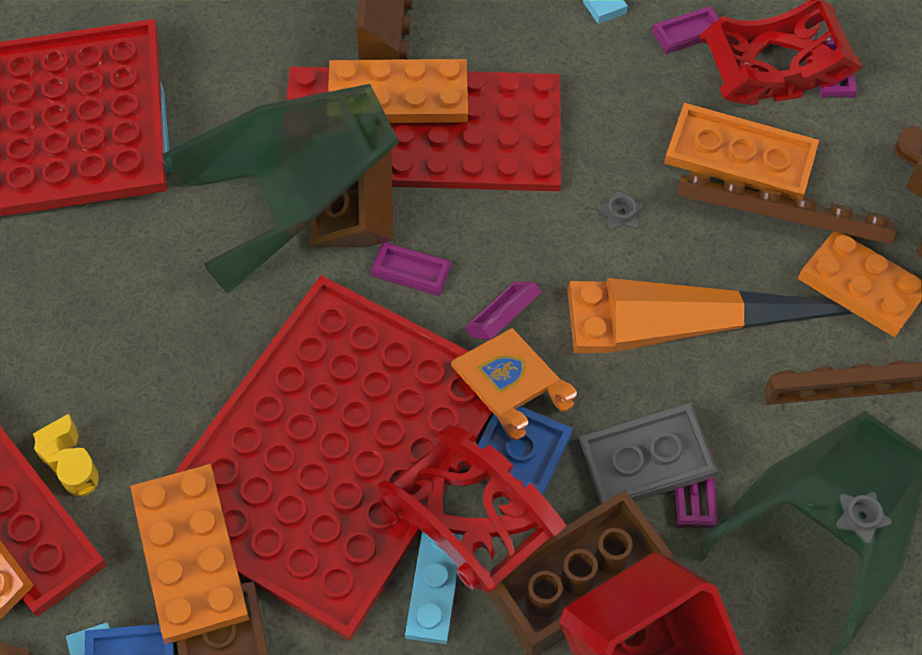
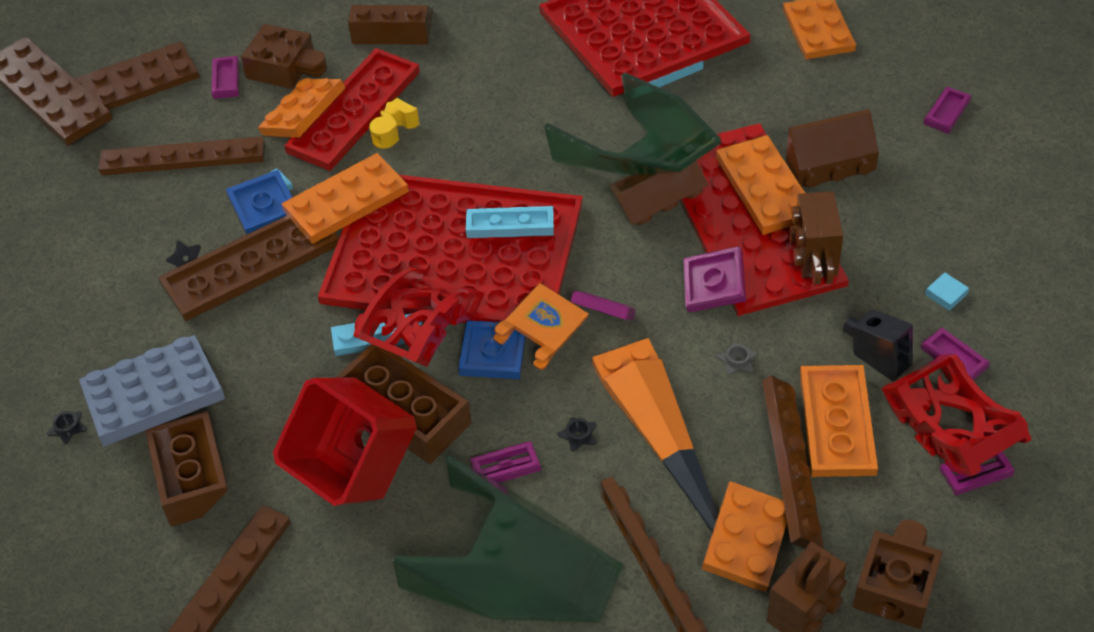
camera: 75 degrees right, 10 degrees down
magenta tile [371,242,452,296] -> none
dark grey tile [578,402,718,505] -> none
dark grey plate [836,492,892,544] -> none
none -> medium azure plate [466,206,554,238]
none -> black plate [557,417,597,451]
none -> magenta tile [683,246,746,312]
none -> reddish brown brick [789,191,844,285]
none -> black torso [843,310,913,382]

